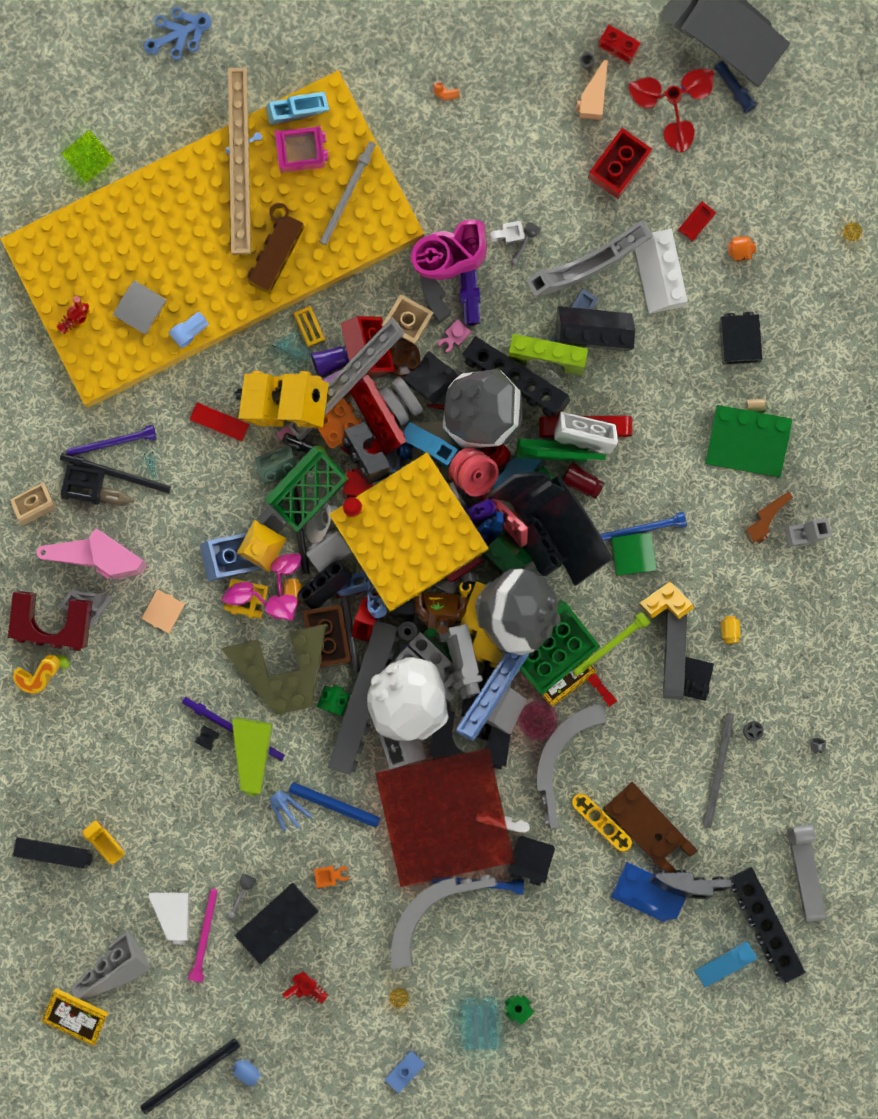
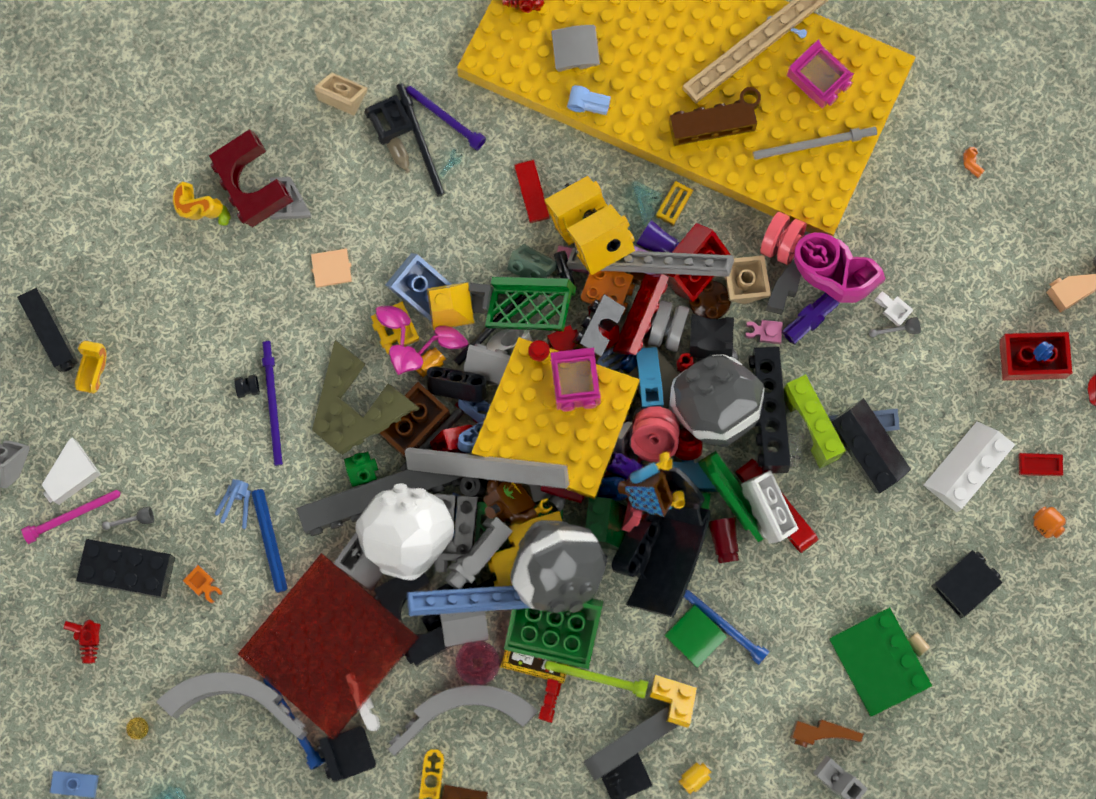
camera: 55 degrees right, 5 degrees down
bright pink slope [37,528,147,579] -> none
lime slope [232,717,274,796] -> none
medium azure slope [266,92,329,125] -> none
light grey arch [527,220,653,296] -> none
none -> light grey tile [405,448,569,488]
none -> dark pink window [551,348,601,411]
none -> torso [618,452,685,517]
none -> red pin [676,353,693,373]
none -> coral wheel [760,212,807,265]
none -> blue plate [1033,341,1054,361]

